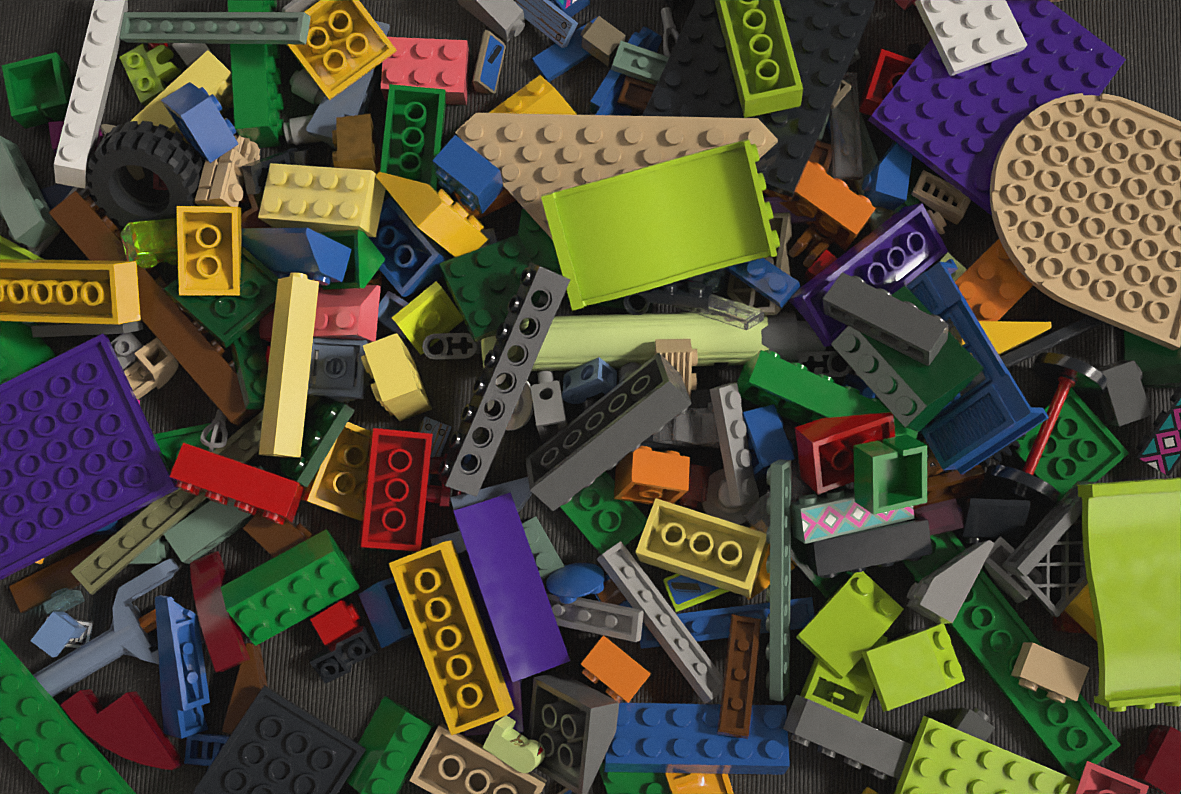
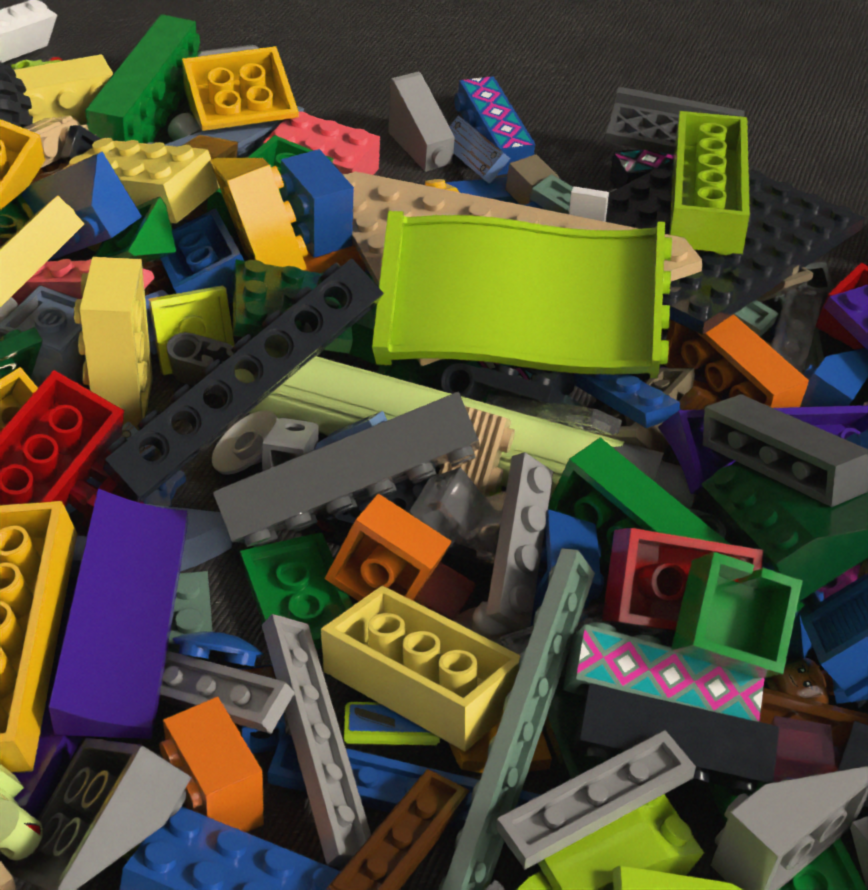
camera: 15 degrees right, 35 degrees down
sand green plate [119,12,311,45] -> none
brick [161,82,238,163] -> none
slope [473,30,506,95] -> none
none -> light grey plate [497,730,696,869]
none -> white tile [569,187,609,222]

